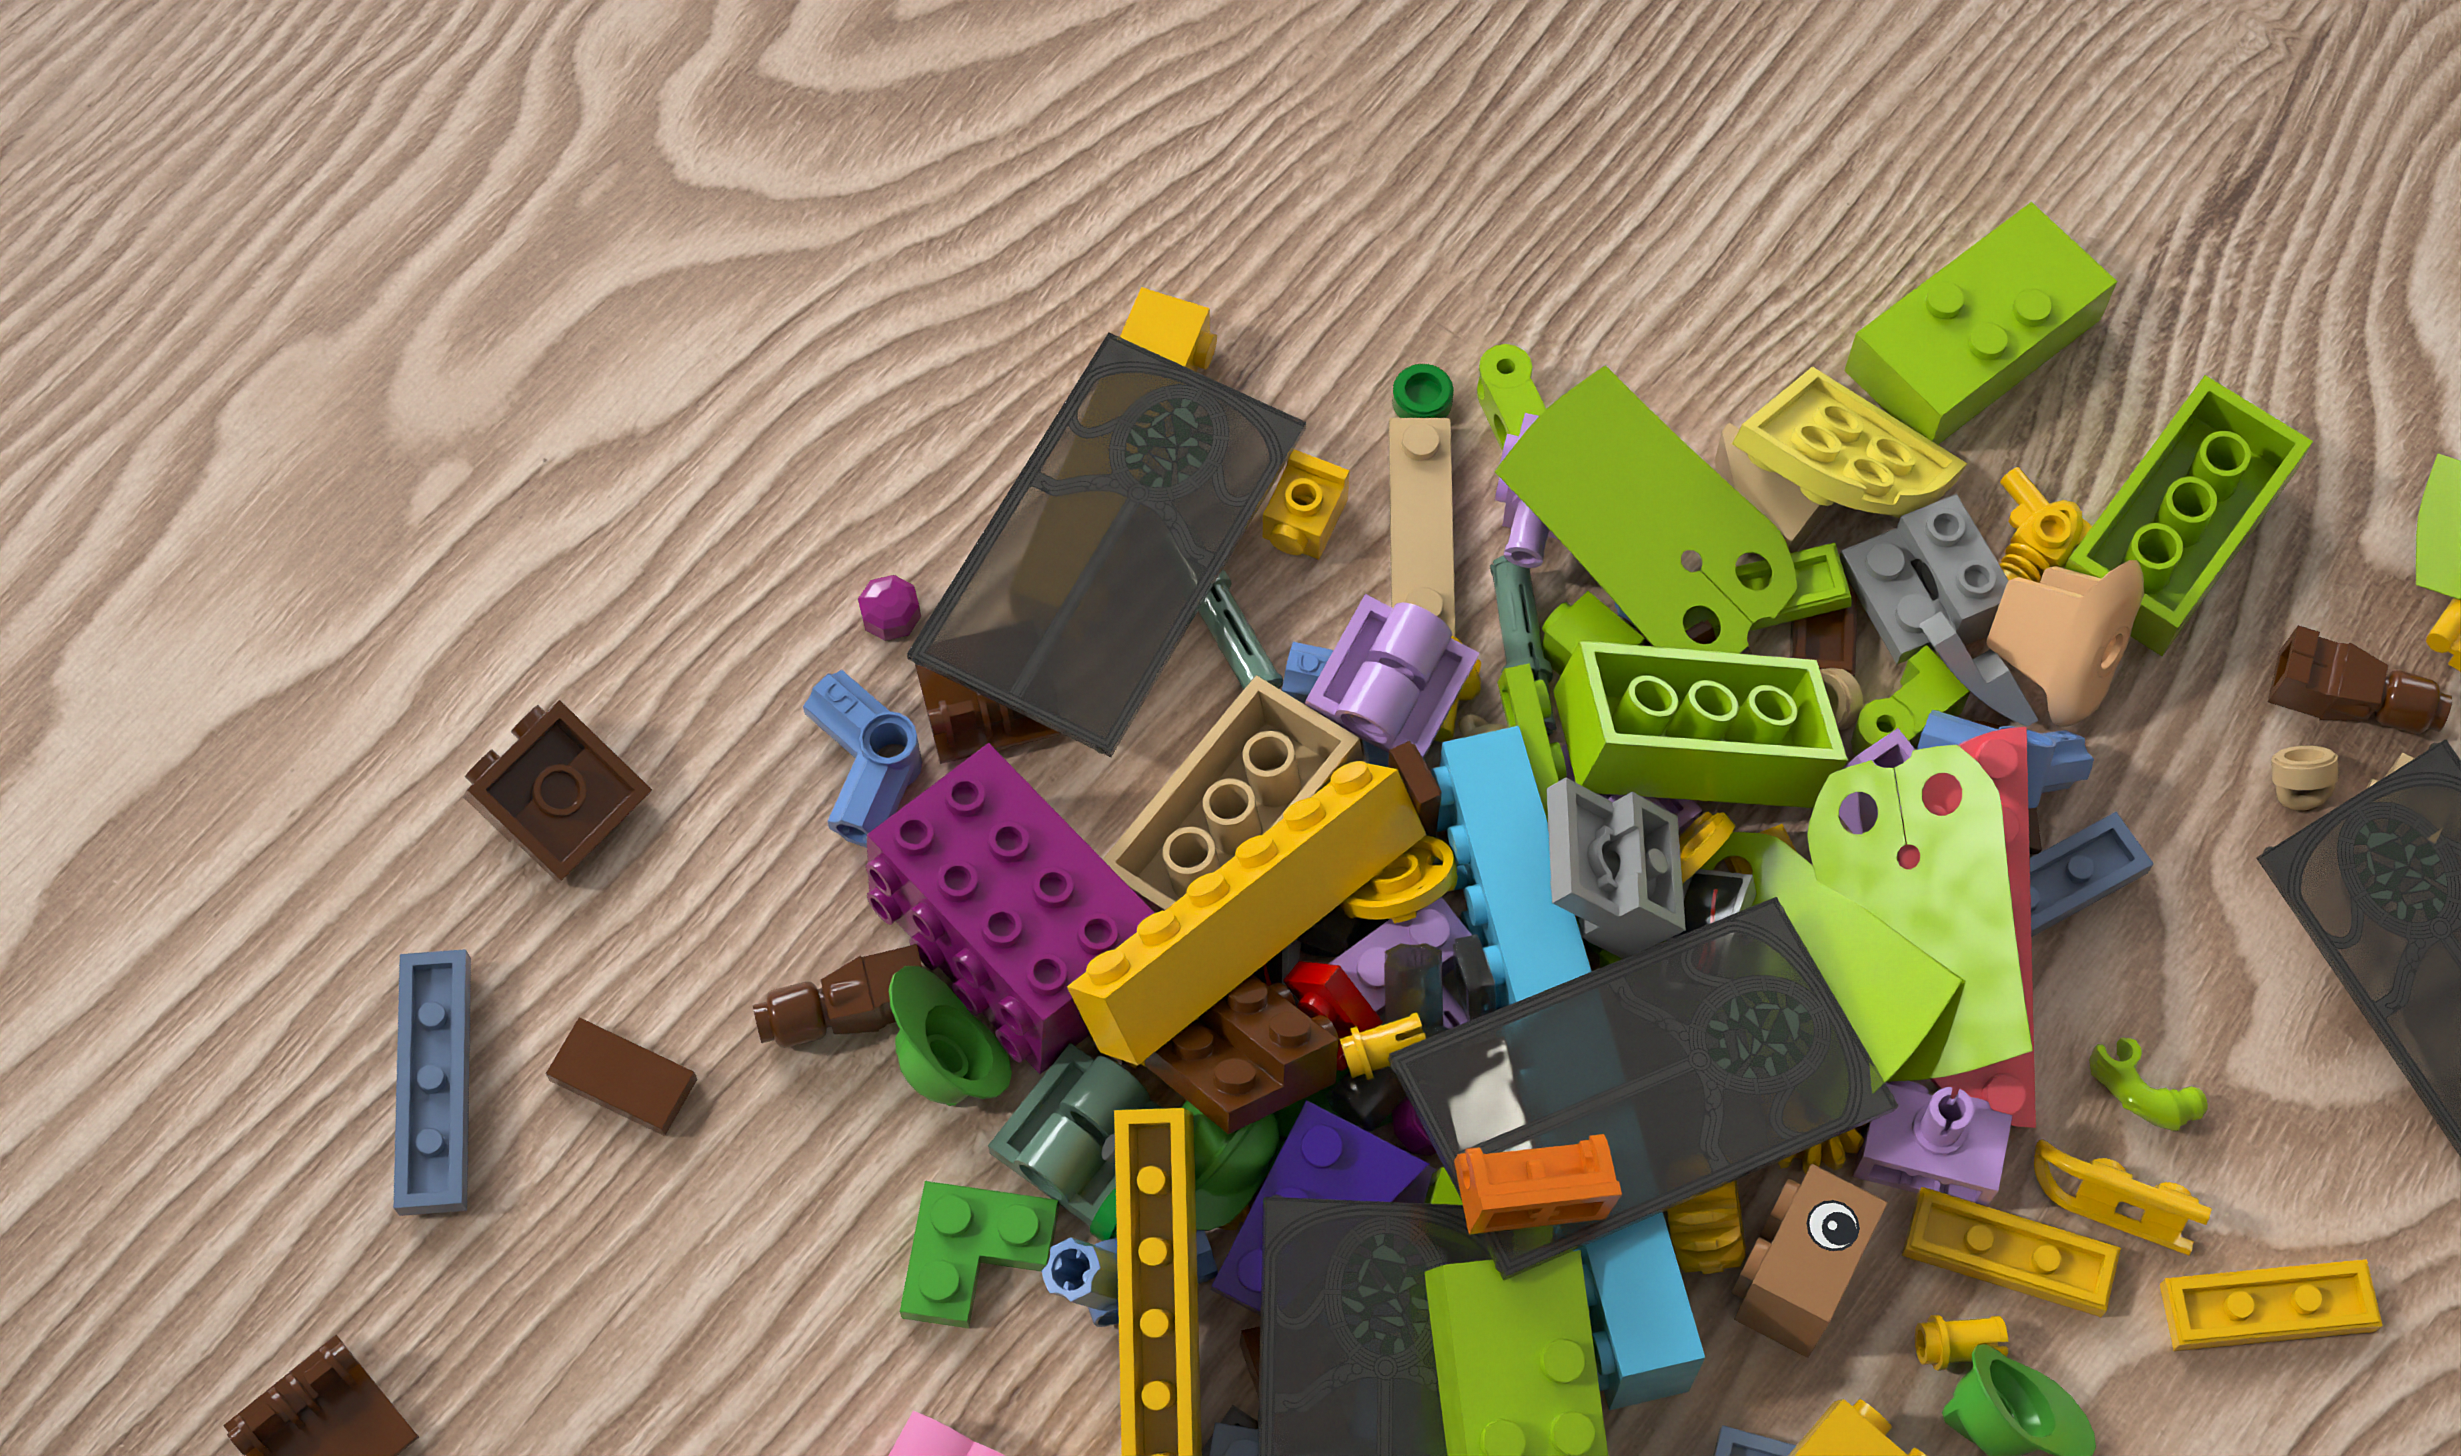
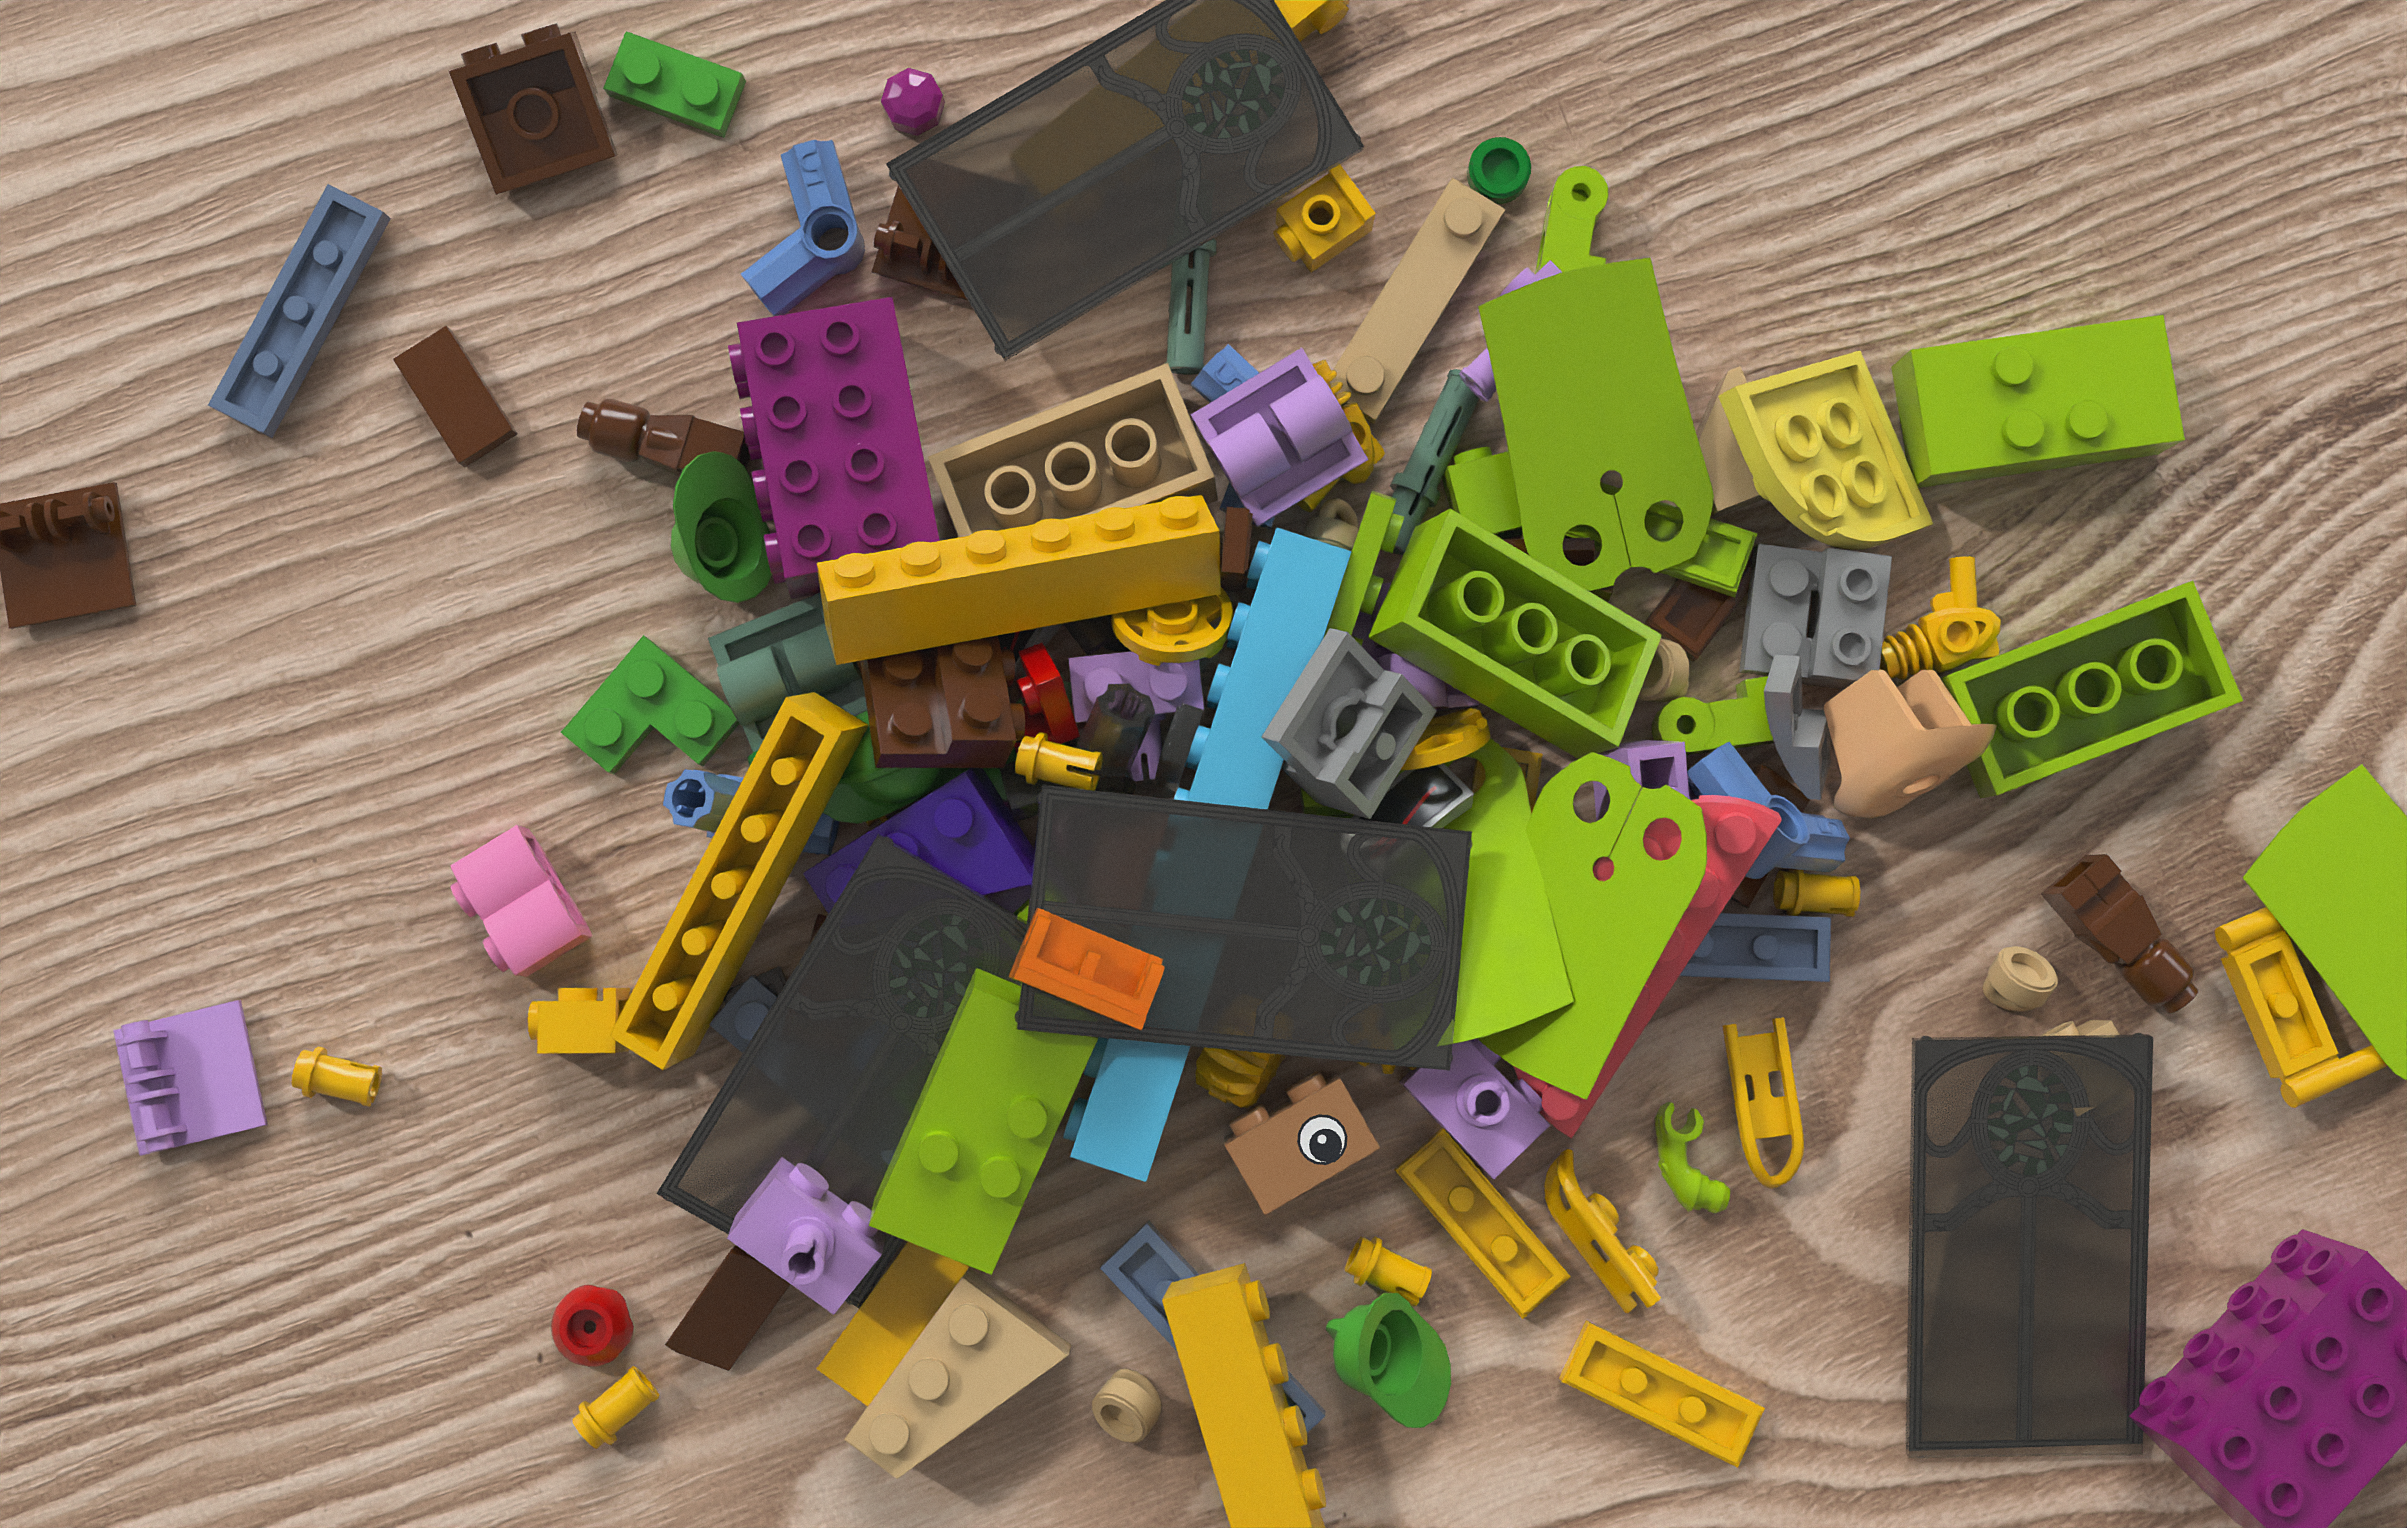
camera: 30 degrees right, 20 degrees up
none -> bright green plate [603,31,746,138]
none -> yellow piece [1722,1017,1804,1189]
none -> yellow pin [1773,869,1861,917]

